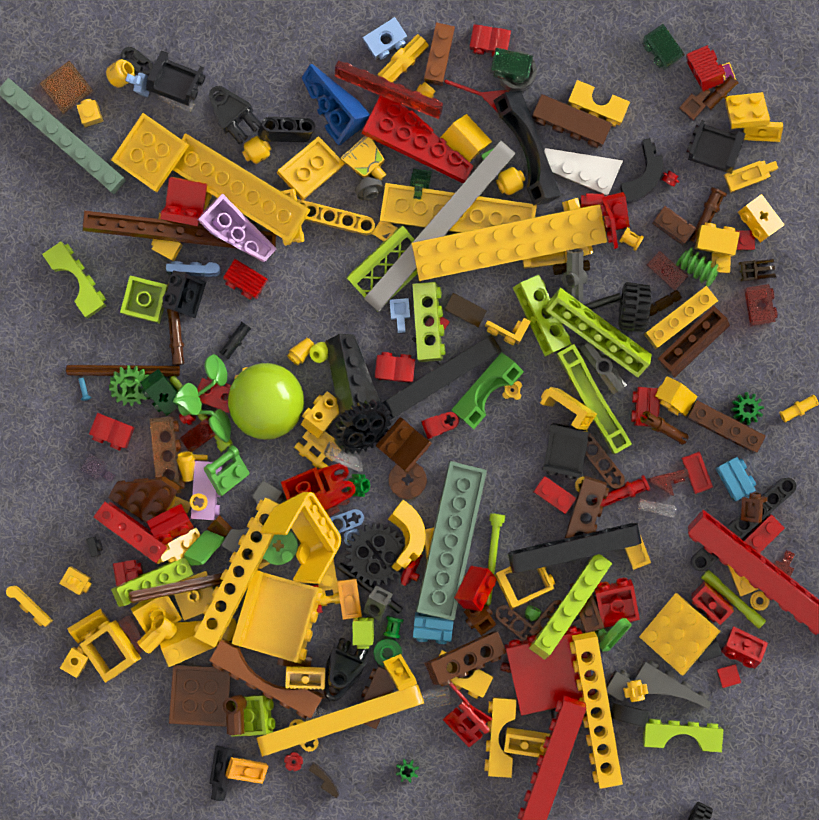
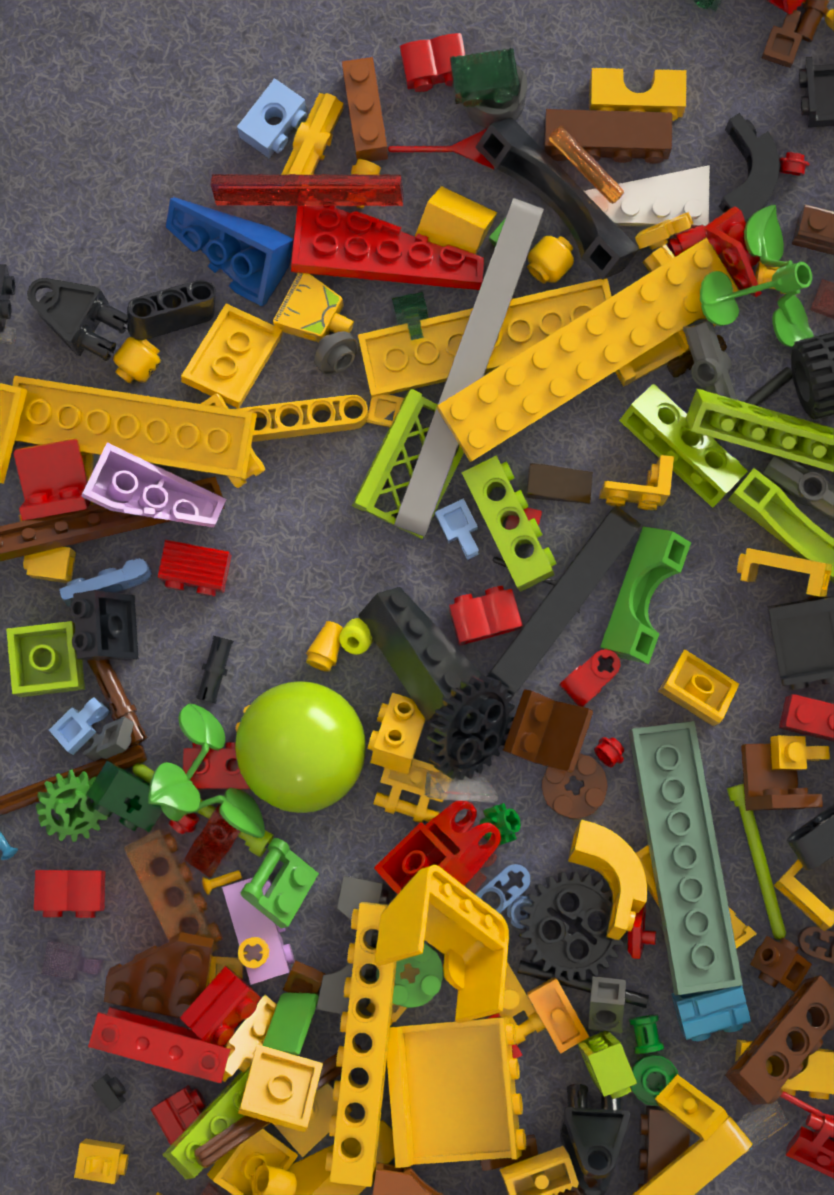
camera: 20 degrees left, 5 degrees down
yellow cone [176,452,195,482] -> none
red brick [454,566,497,611] -> none
yellow plate [502,381,522,400] -> none
none -> light blue plate [49,697,110,755]
none -> dark grey plate [83,716,134,761]
none -> yellow plate [238,1044,323,1132]
none -> clear orange axle [549,126,624,204]
none -> red plate [594,737,624,768]
none -> yellow plate [635,212,693,250]
none -> yellow slope [658,649,739,726]
none -> bright green plant [700,205,814,347]
none -> reddish brown bracket [741,744,823,811]
none -> yellow plate [771,735,830,770]

